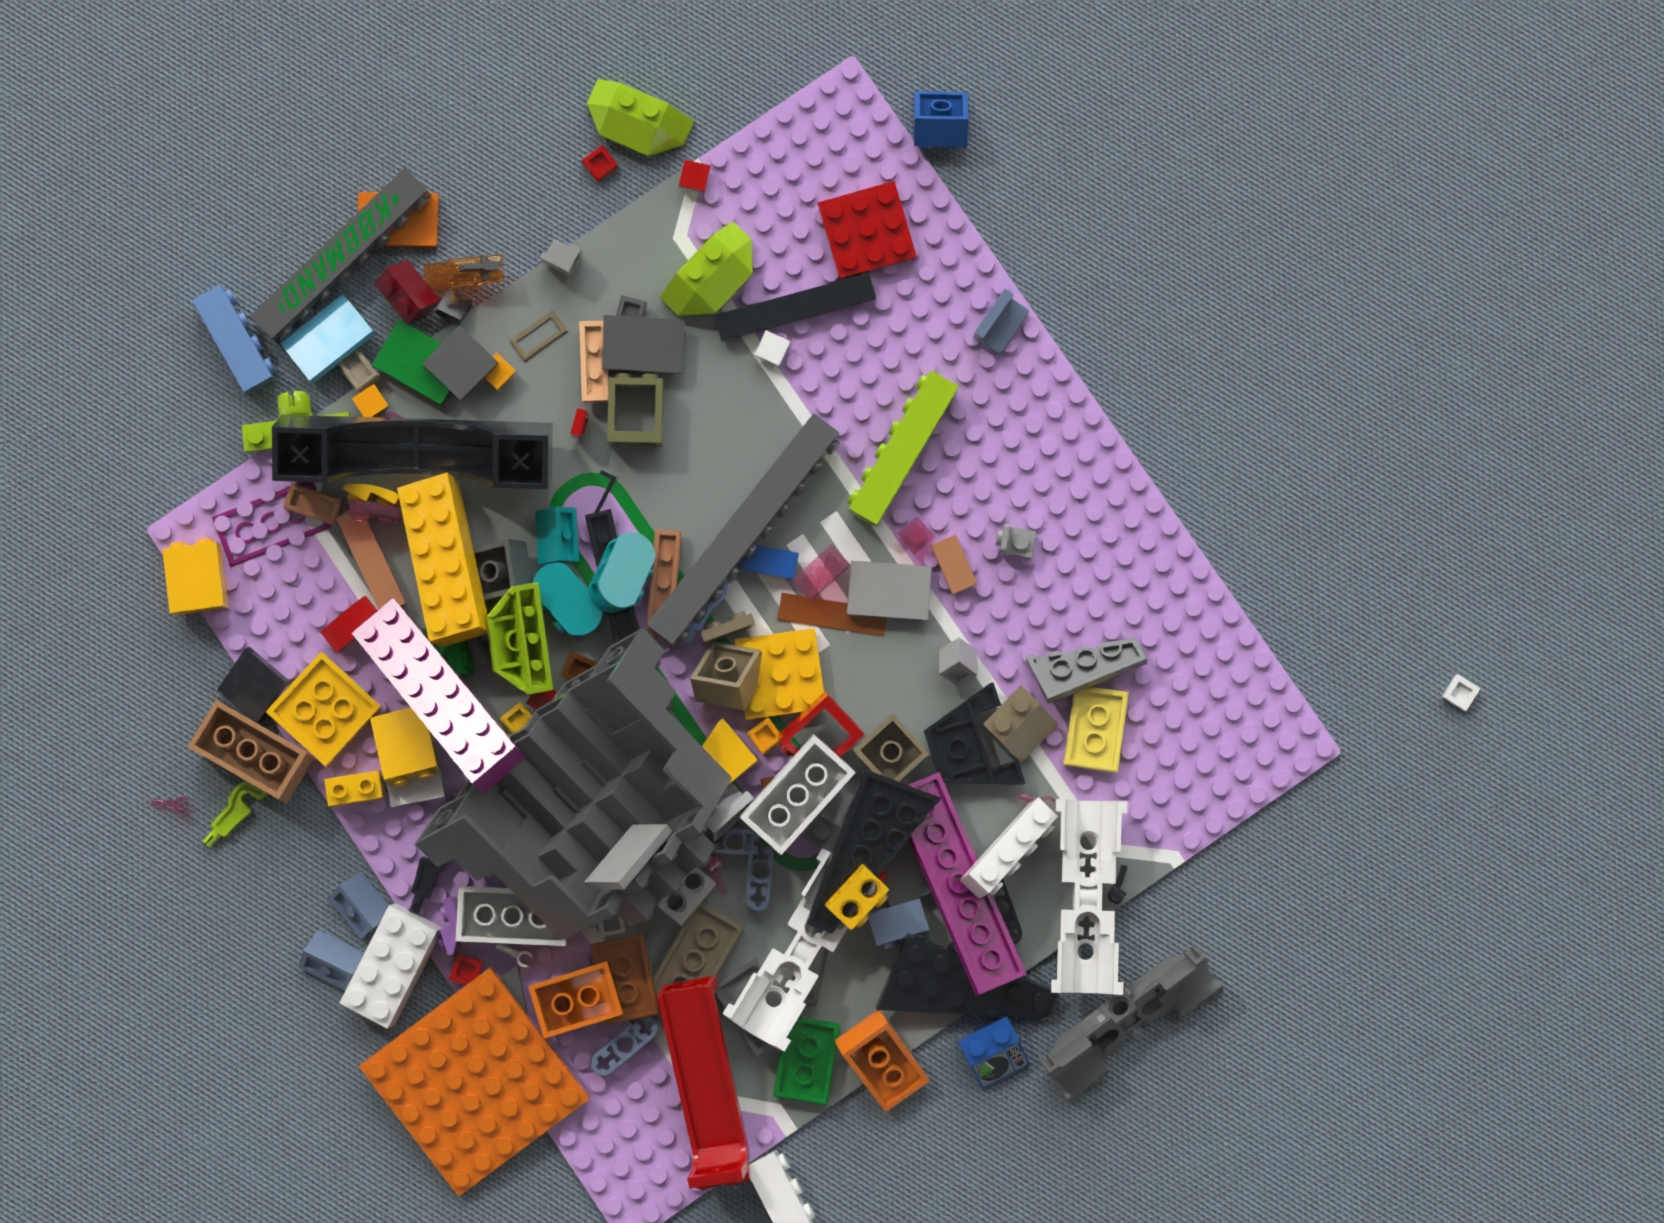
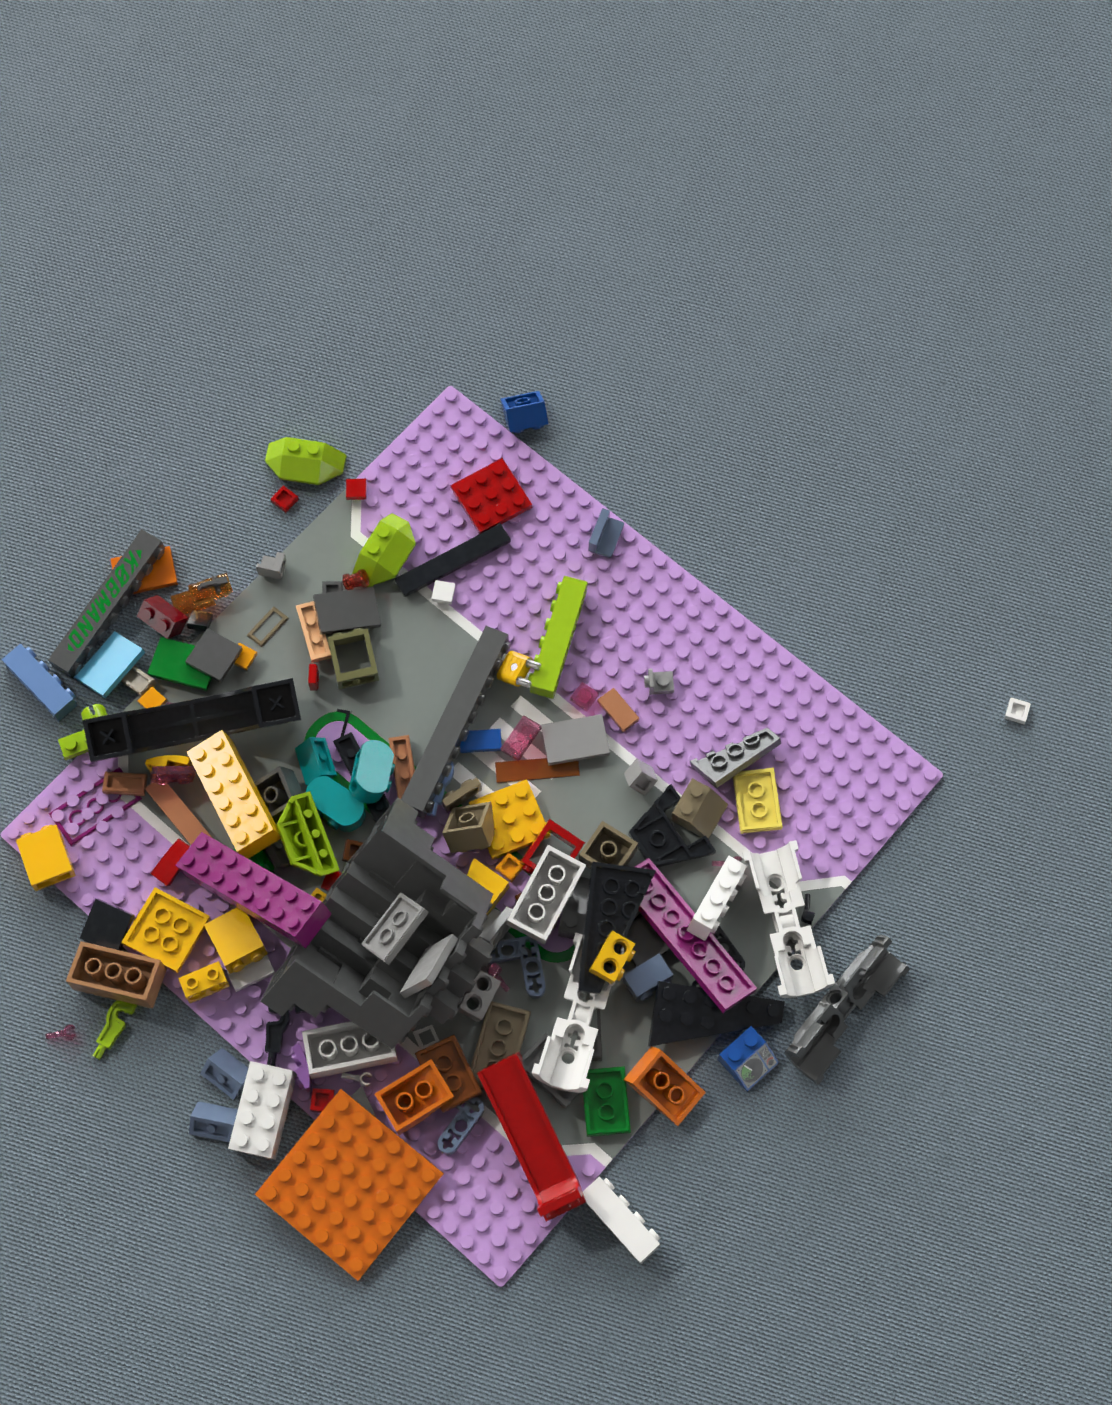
camera: 15 degrees left, 15 degrees down
none -> clear red bush [342,569,369,590]
none -> light grey tile [361,892,429,965]
none -> yellow piece [497,651,541,688]

